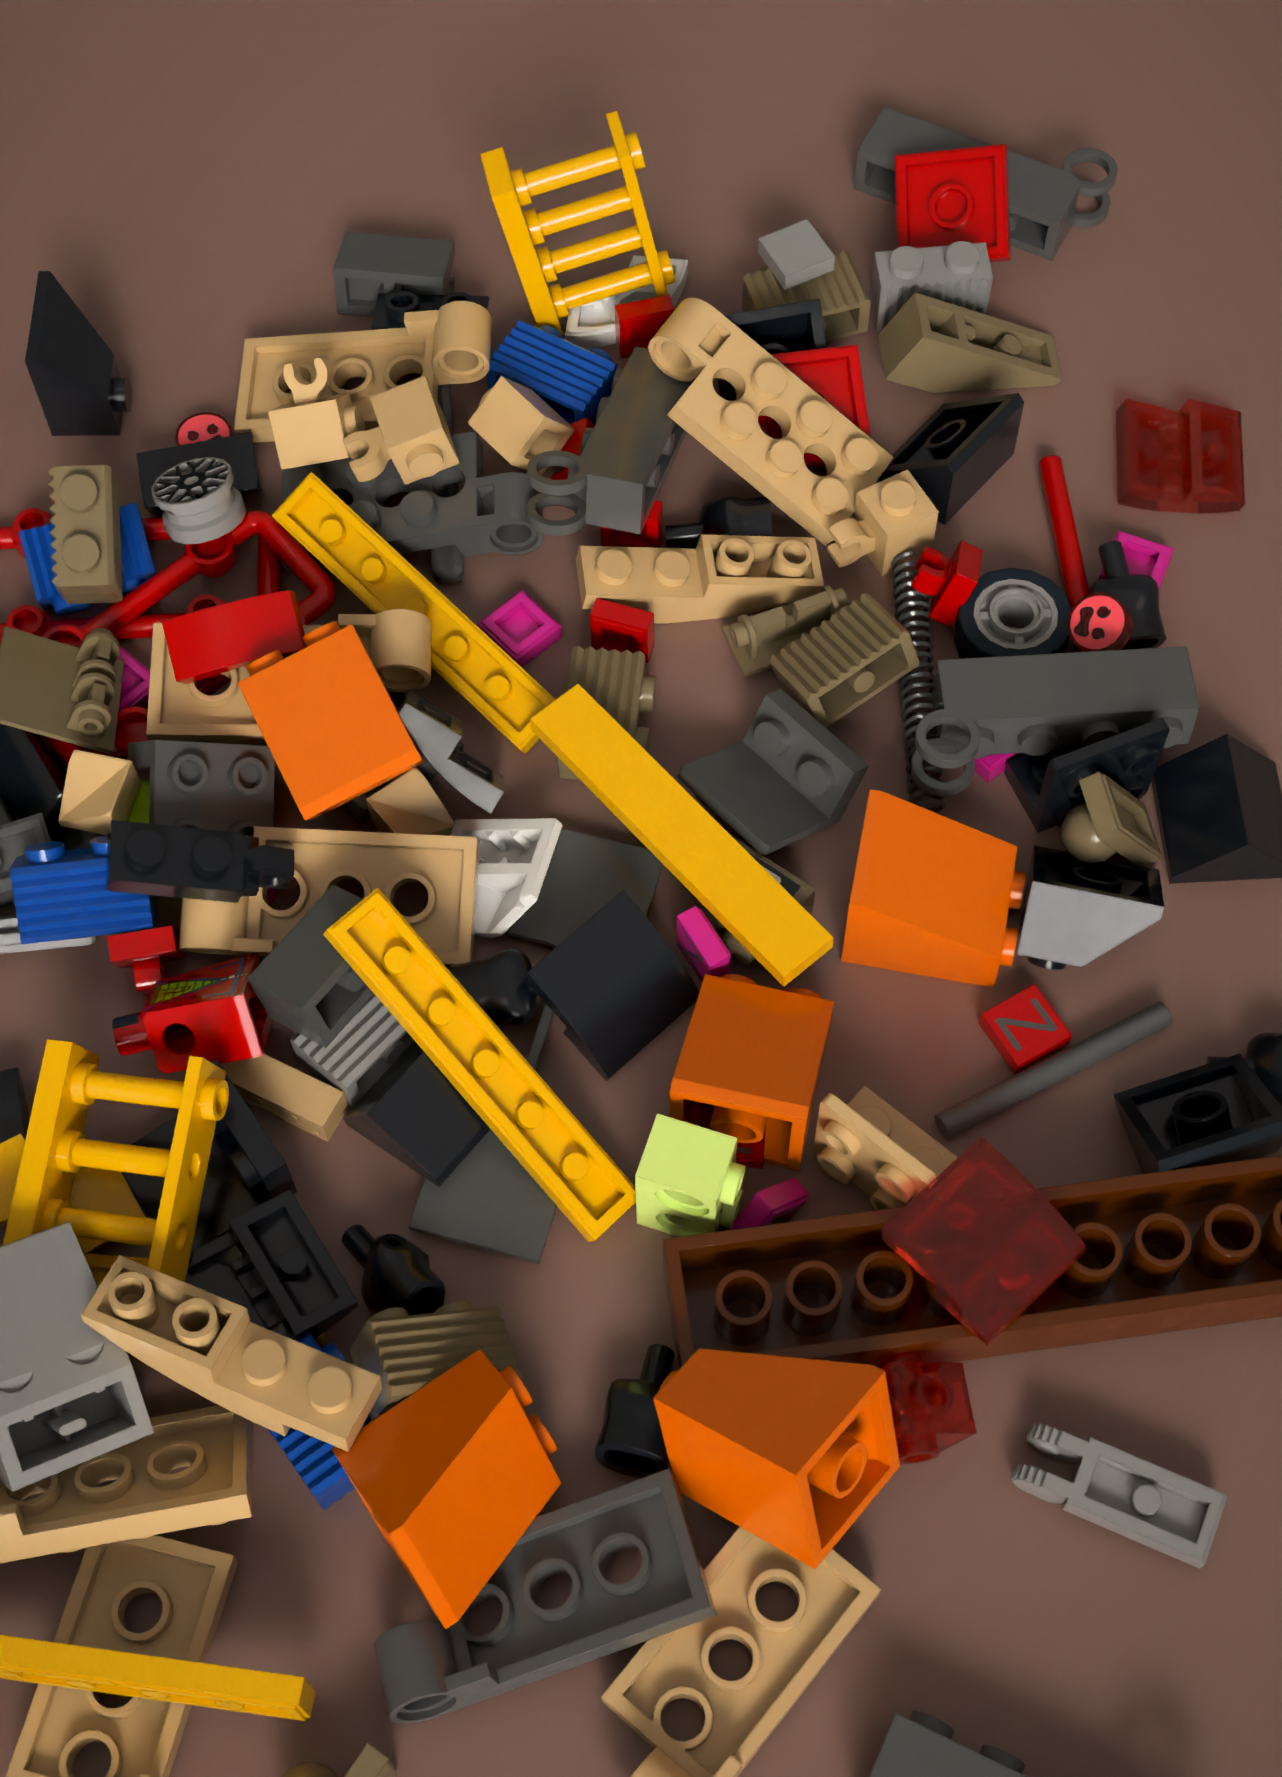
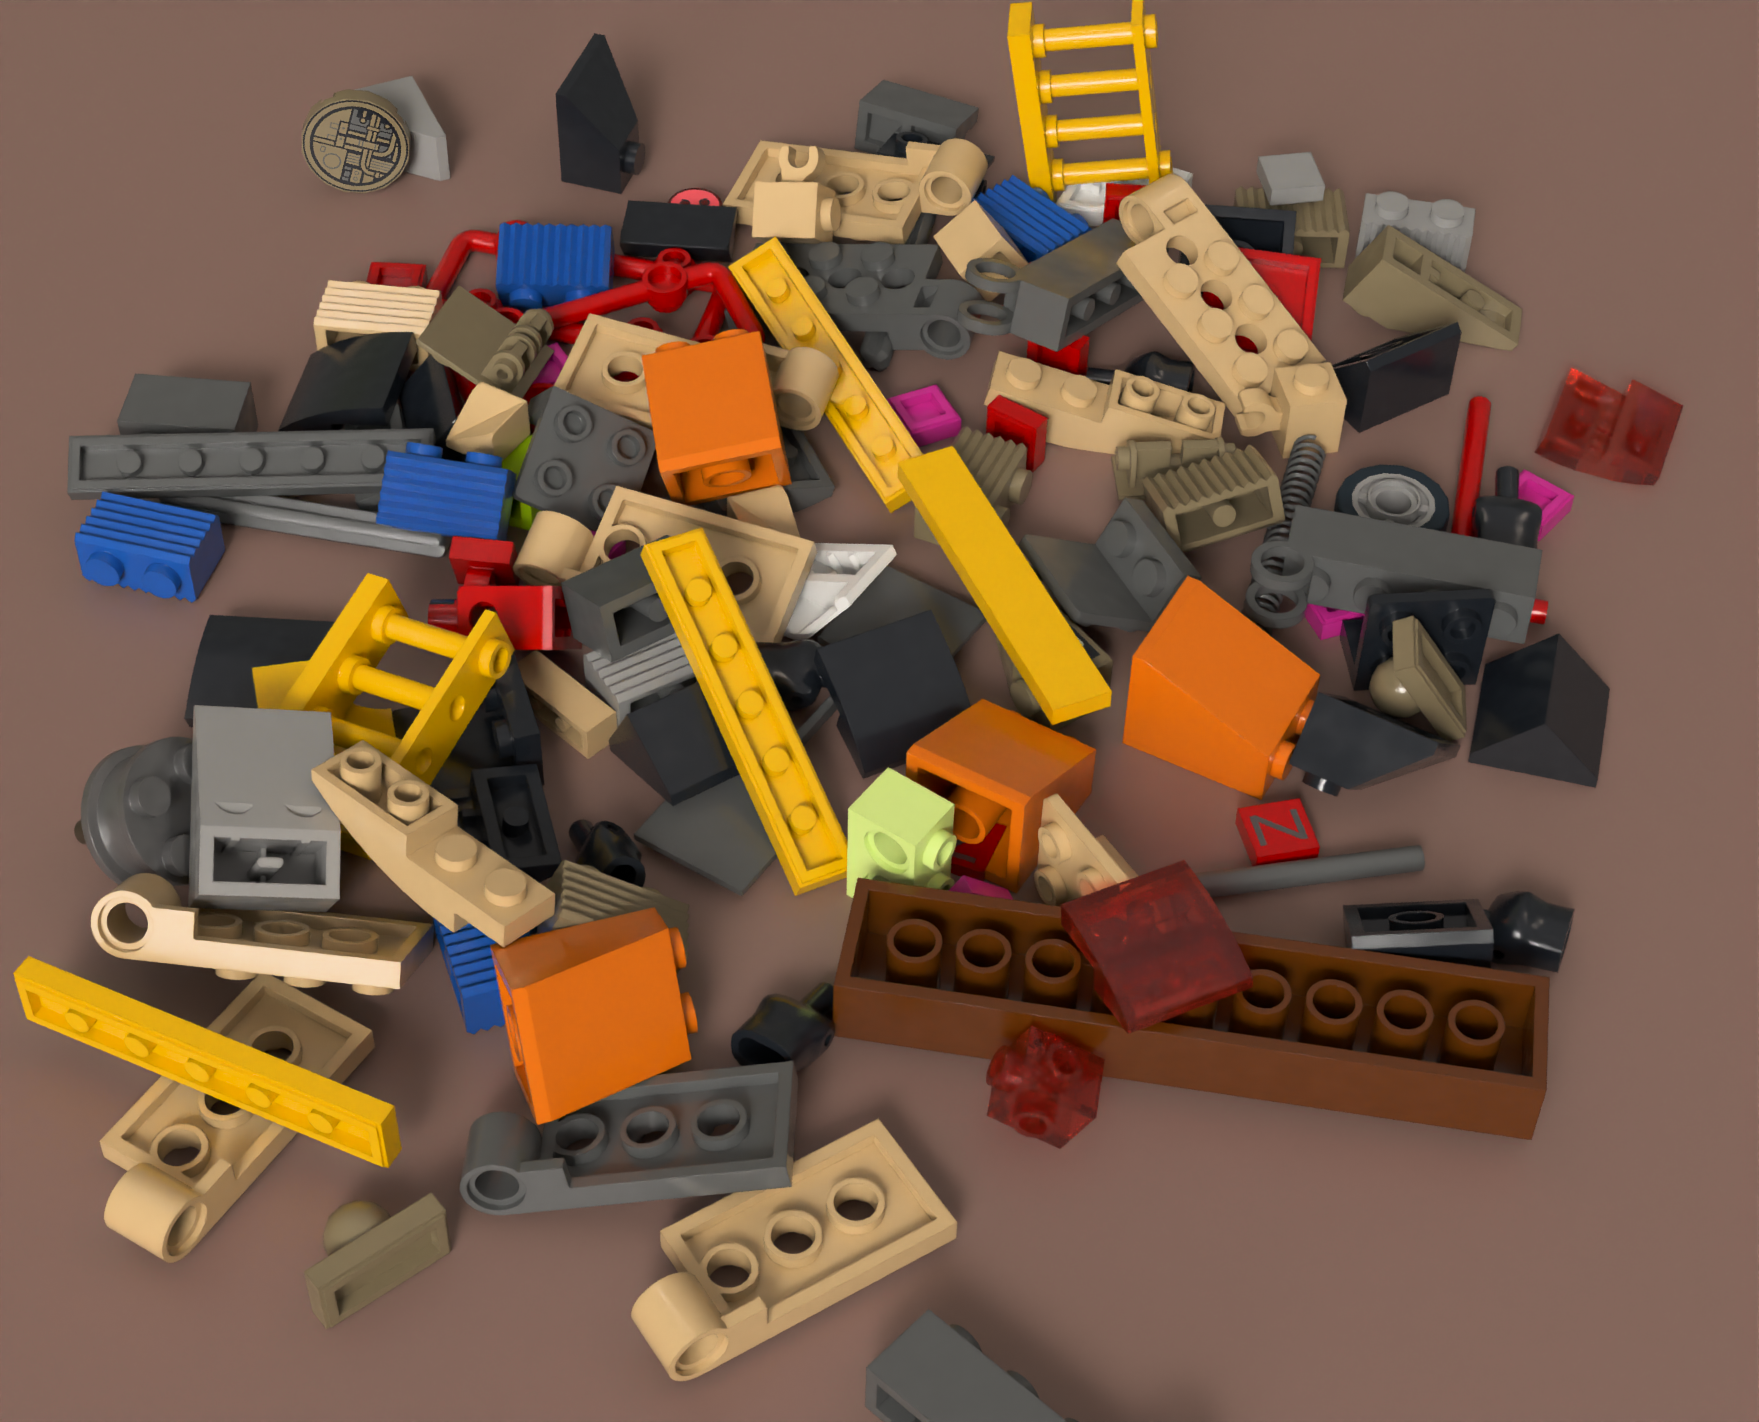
camera: 15 degrees right, 15 degrees down
dark tan brick [48,465,123,604] -> none
black hinge [106,820,294,903] -> none
light grey wheel [151,457,246,544] -> none
red slope [162,590,307,684] -> none
tan brick [342,375,460,485] -> none
slope [399,690,504,814] -> none
orange slope [653,1348,900,1569] -> none
dark pink tile [676,906,731,983] -> none
dark grey hinge [854,107,1118,261] -> none
red tile [895,144,1011,262] -> none
red tile [911,540,983,627] -> none
light grey hinge [1011,1423,1228,1569] -> none
tile [1067,593,1133,652] -> none

